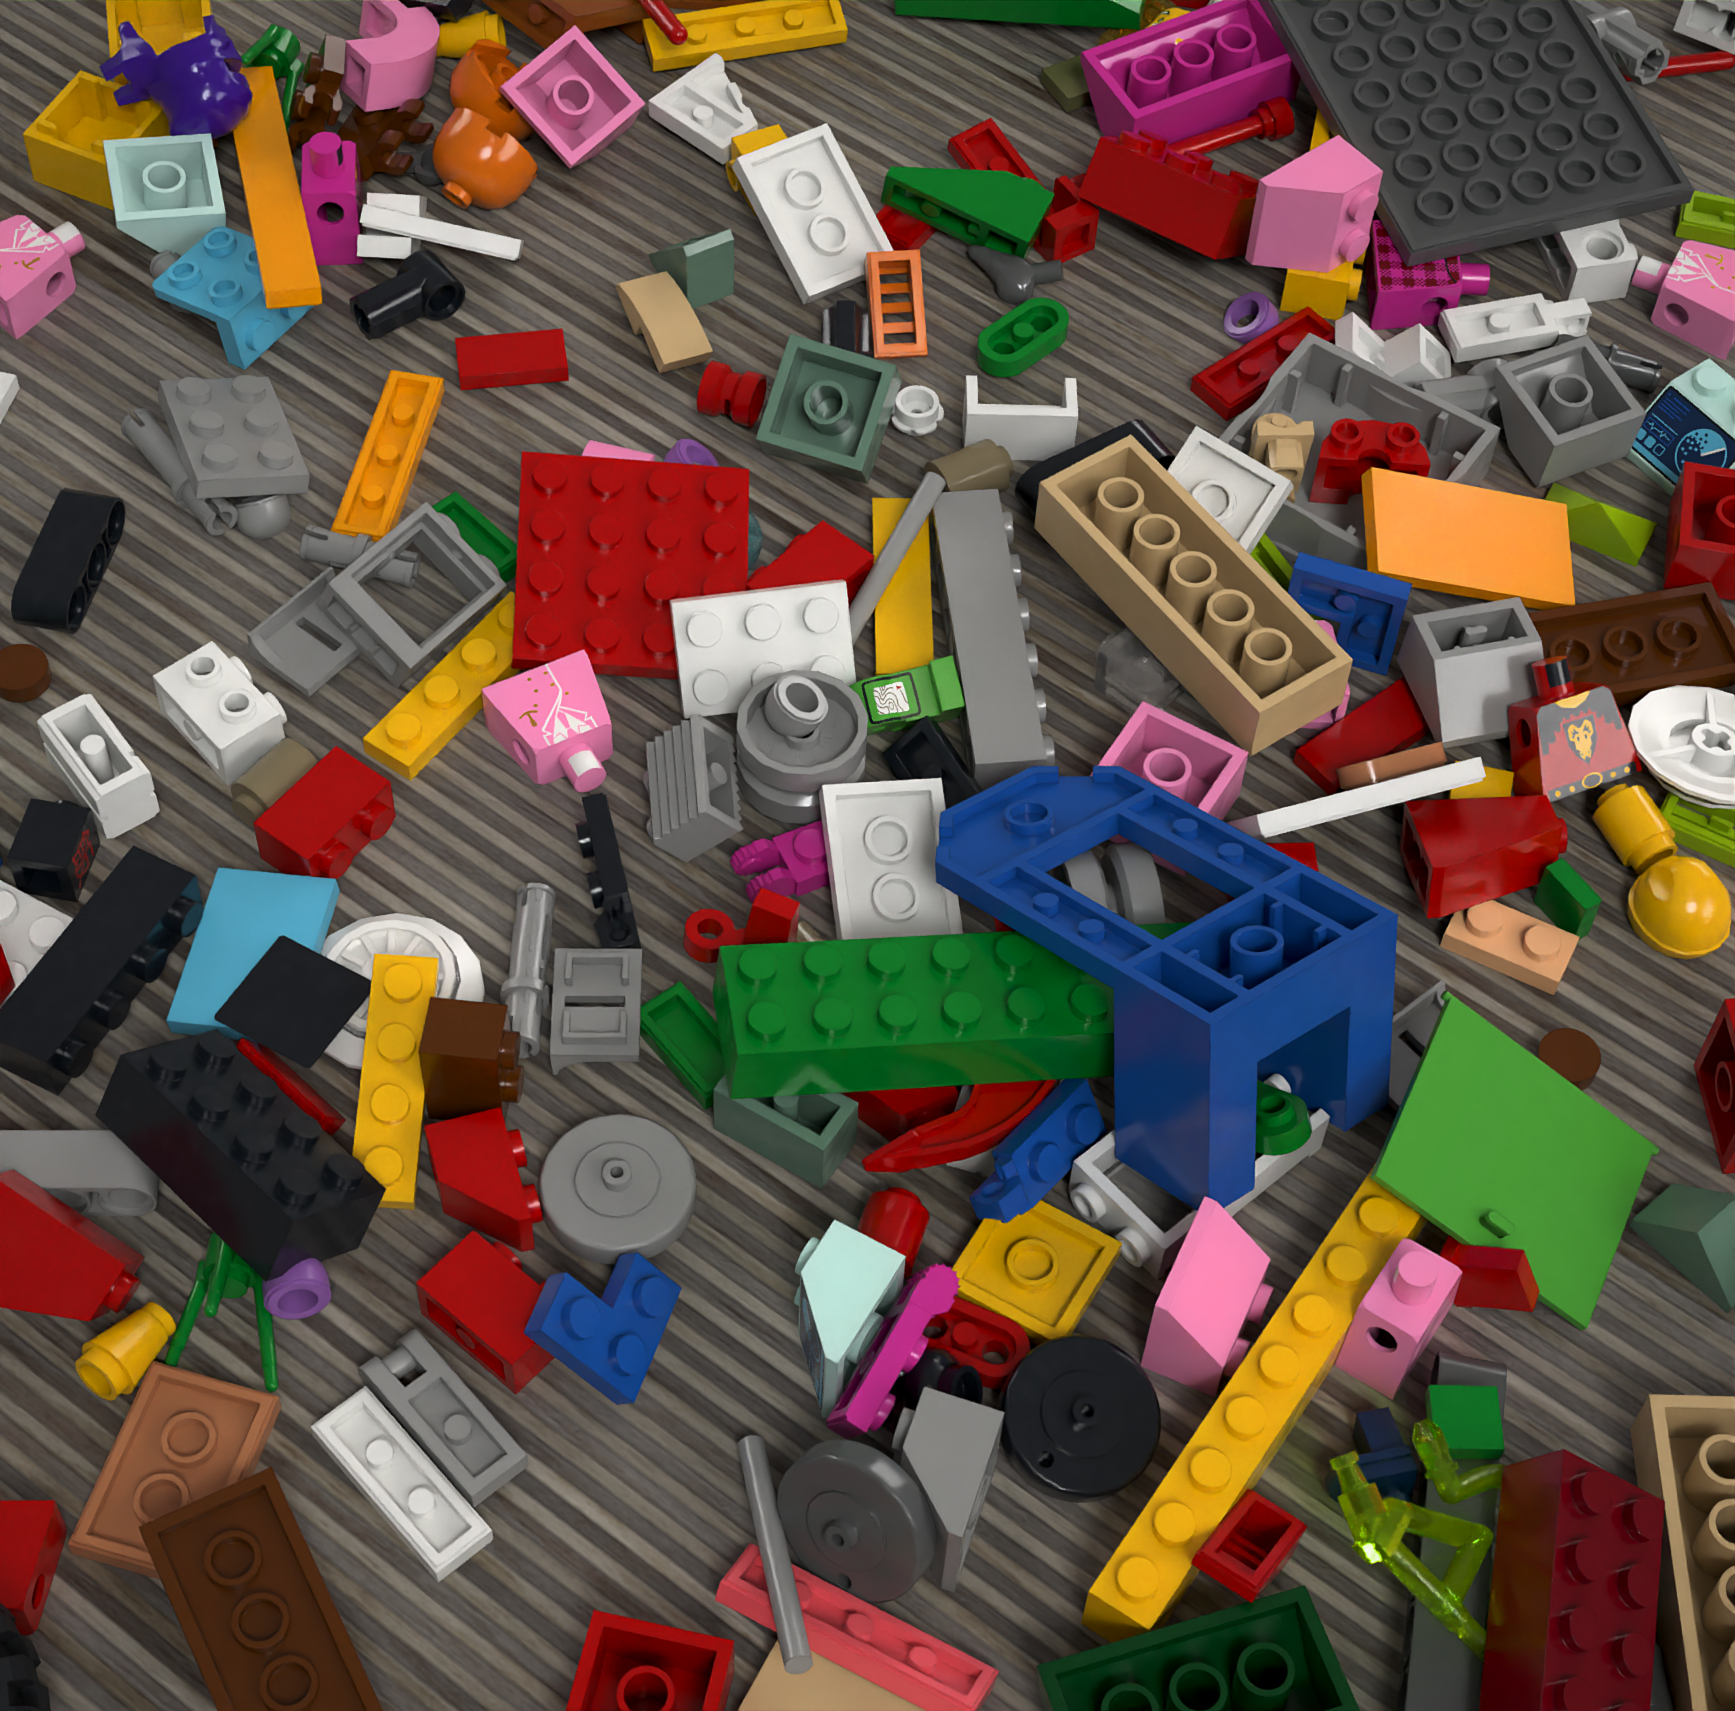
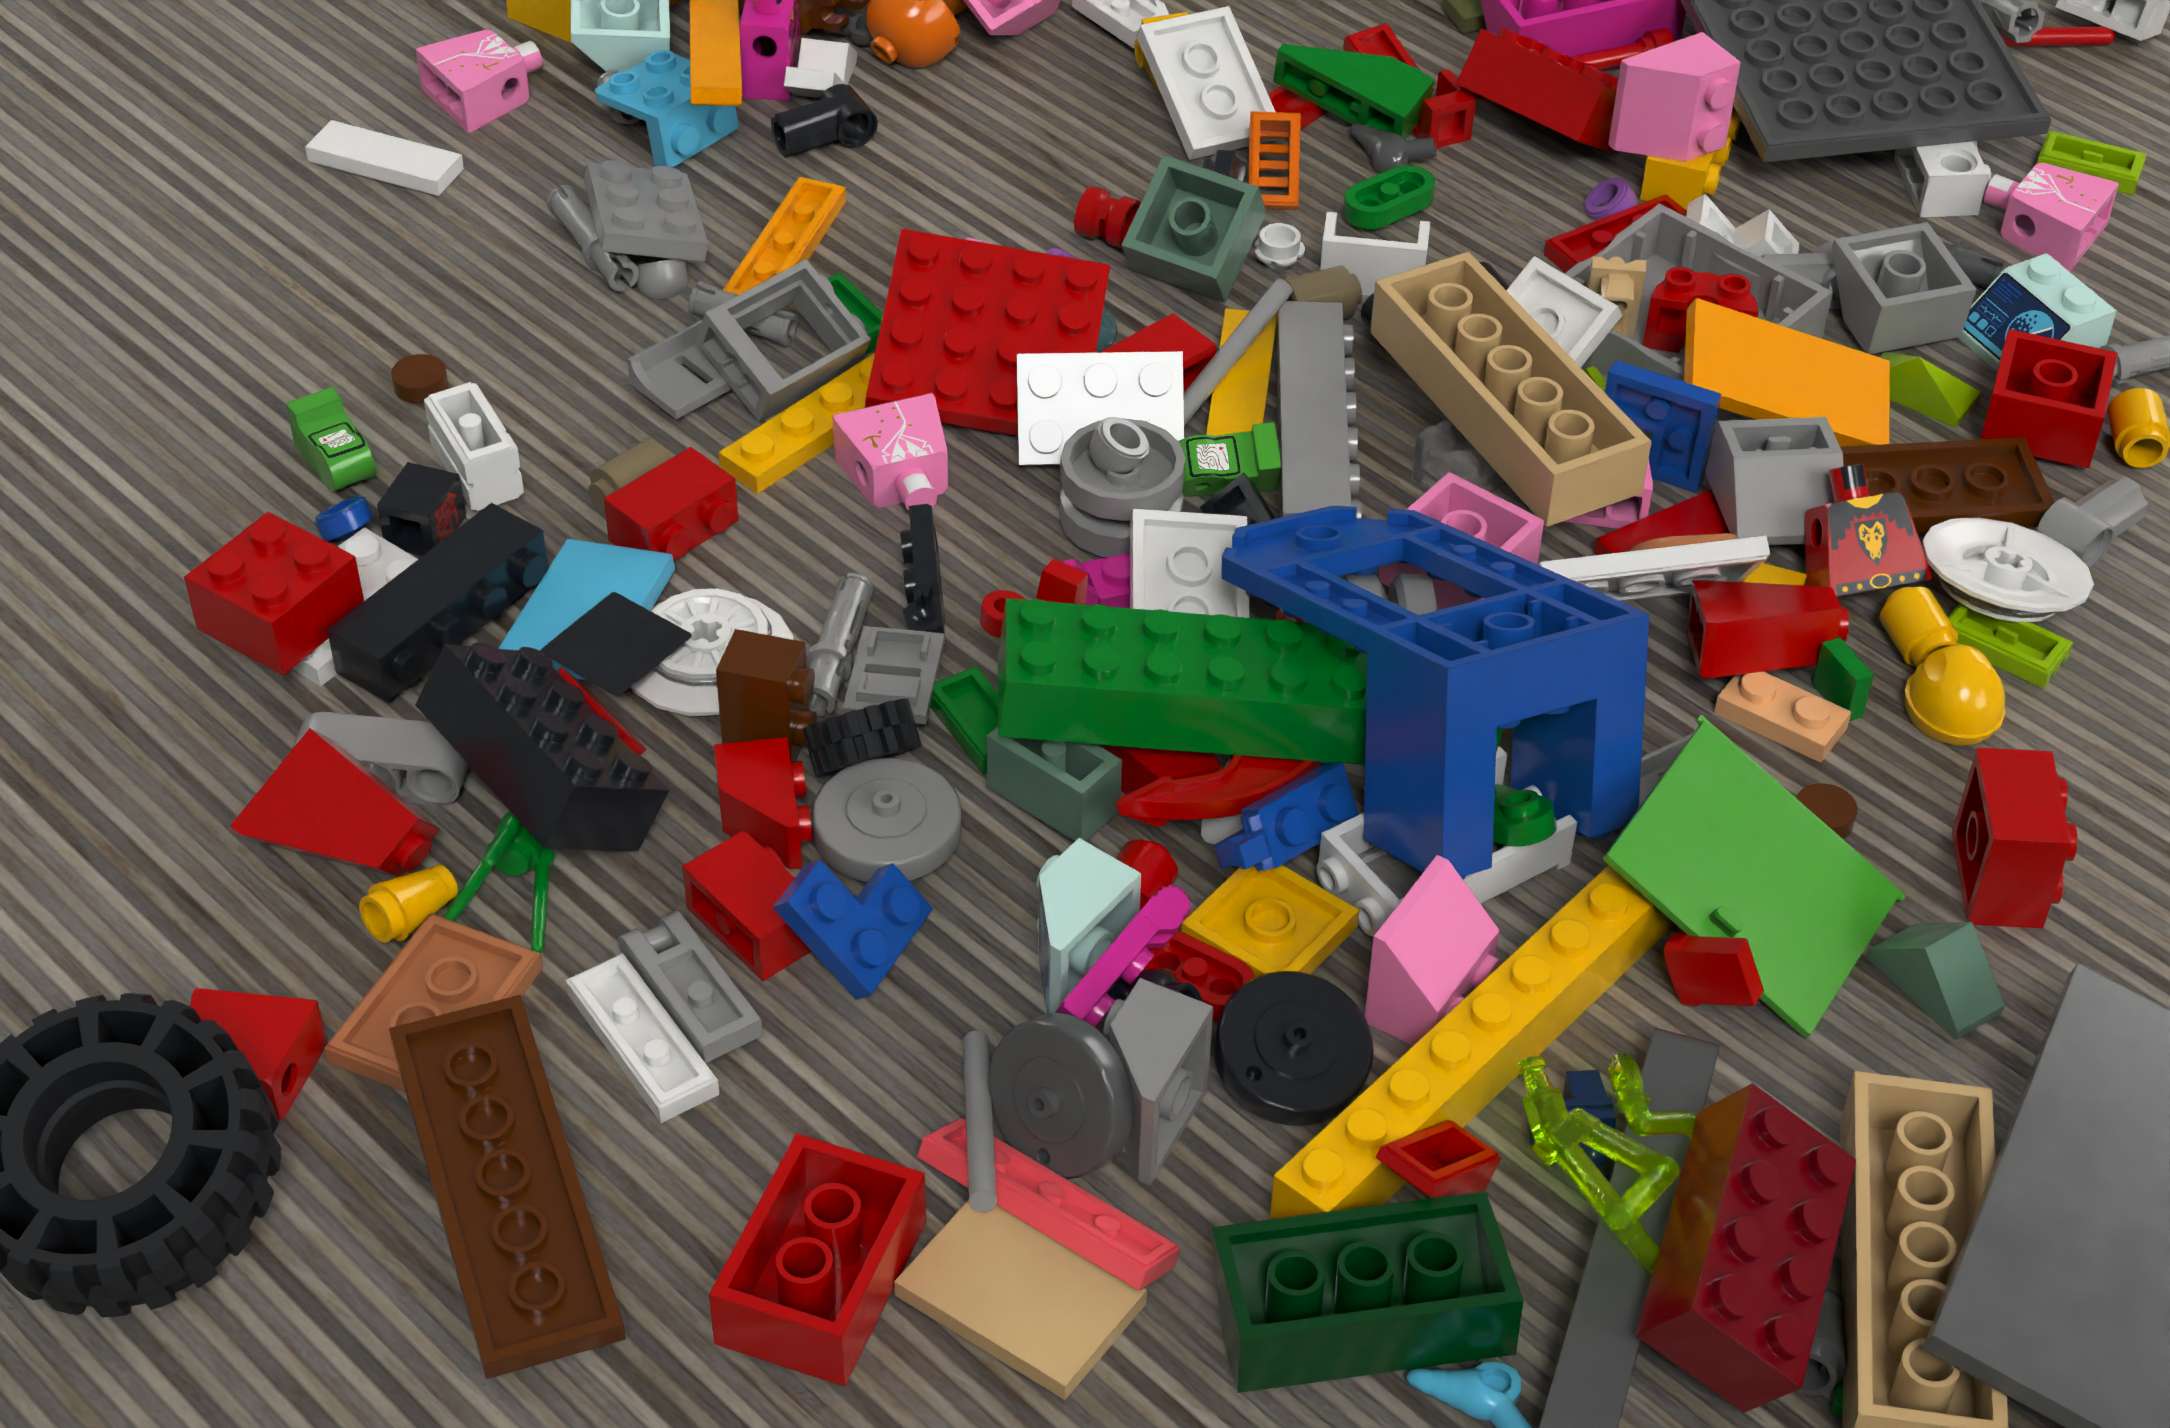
camera: 10 degrees right, 10 degrees down
black beam [11,488,126,634] -> none
white brick [153,641,287,785] -> none
medium lavender piece [262,1258,331,1320] -> none
yellow plate [352,953,439,1210] -> none
white tile [360,204,524,261] -> none
red tile [455,328,569,390] -> none
tan slope [616,271,713,374] -> none
light grey brick [643,715,743,863] -> none
sand green slope [649,229,734,309] -> none
bright pink torso [1334,1238,1463,1400] -> none
dark pink torso [1364,220,1490,330] -> none
green tile [1425,1385,1505,1460] -> none
white hinge [1438,293,1592,363] -> none
none -> black tyre [802,698,922,777]

